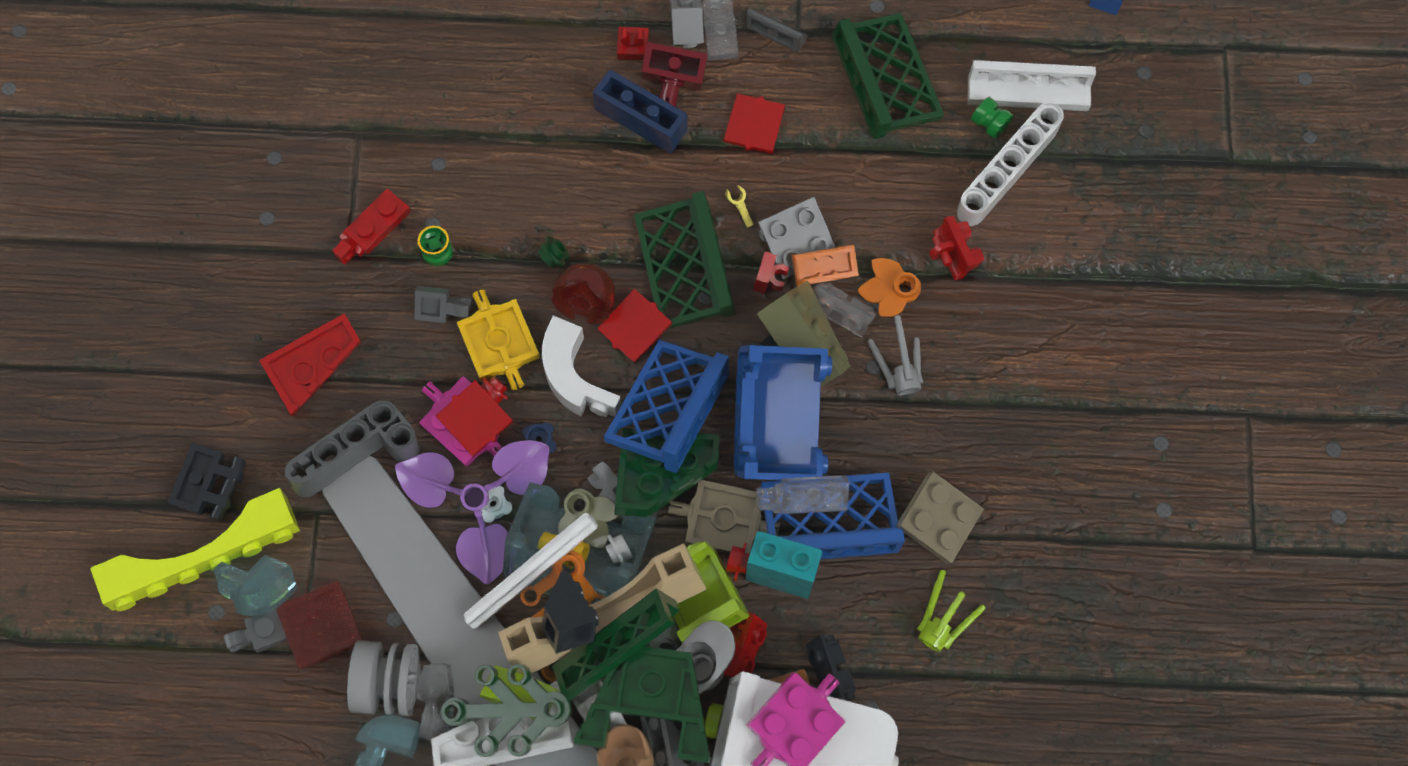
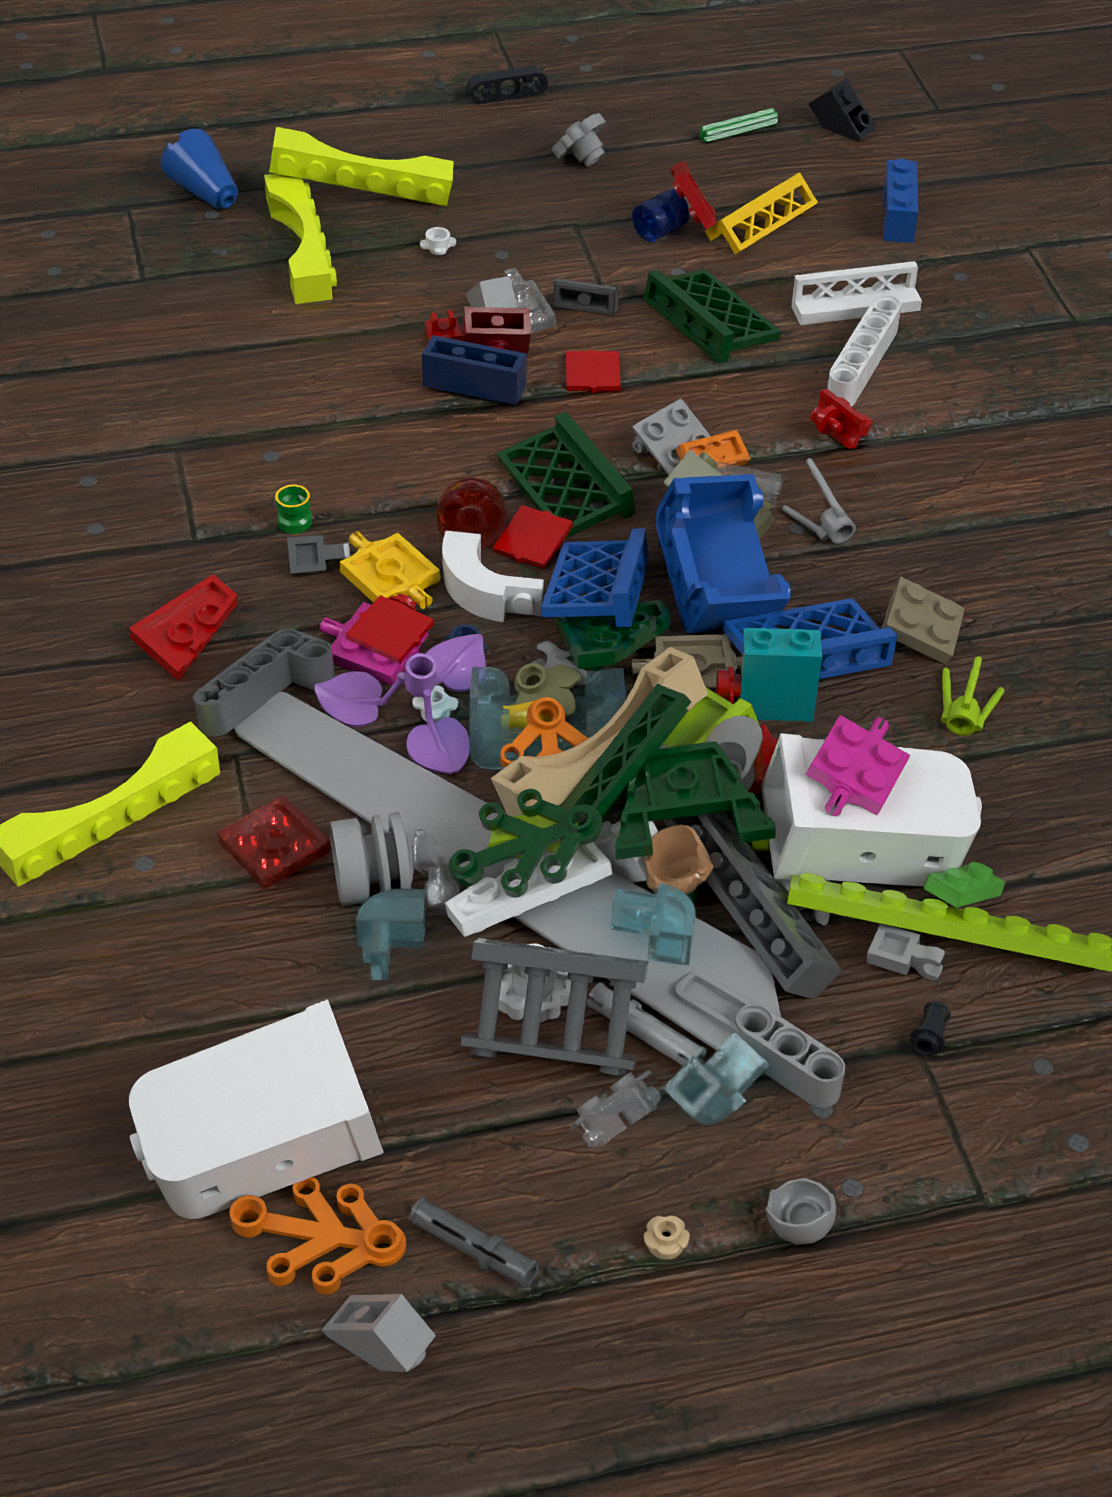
camera: 15 degrees left, 25 degrees down
black plate [167,443,246,522] -> none
clear light blue brick [213,555,298,616] -> none
dark grey plate [223,607,289,653] -> none
red hinge [332,189,411,265] -> none
white axle [464,513,598,629] -> none
dark green plate [539,236,569,268] -> none
black slope [542,570,599,654] -> none
white plate [605,534,633,568] -> none
light yellow hand [725,185,754,228] -> none
red tile [753,252,789,294] -> none
clear hinge [756,475,849,514] -> none
orange plate [858,258,921,317] -> none
green wheel [971,96,1014,139] -> none

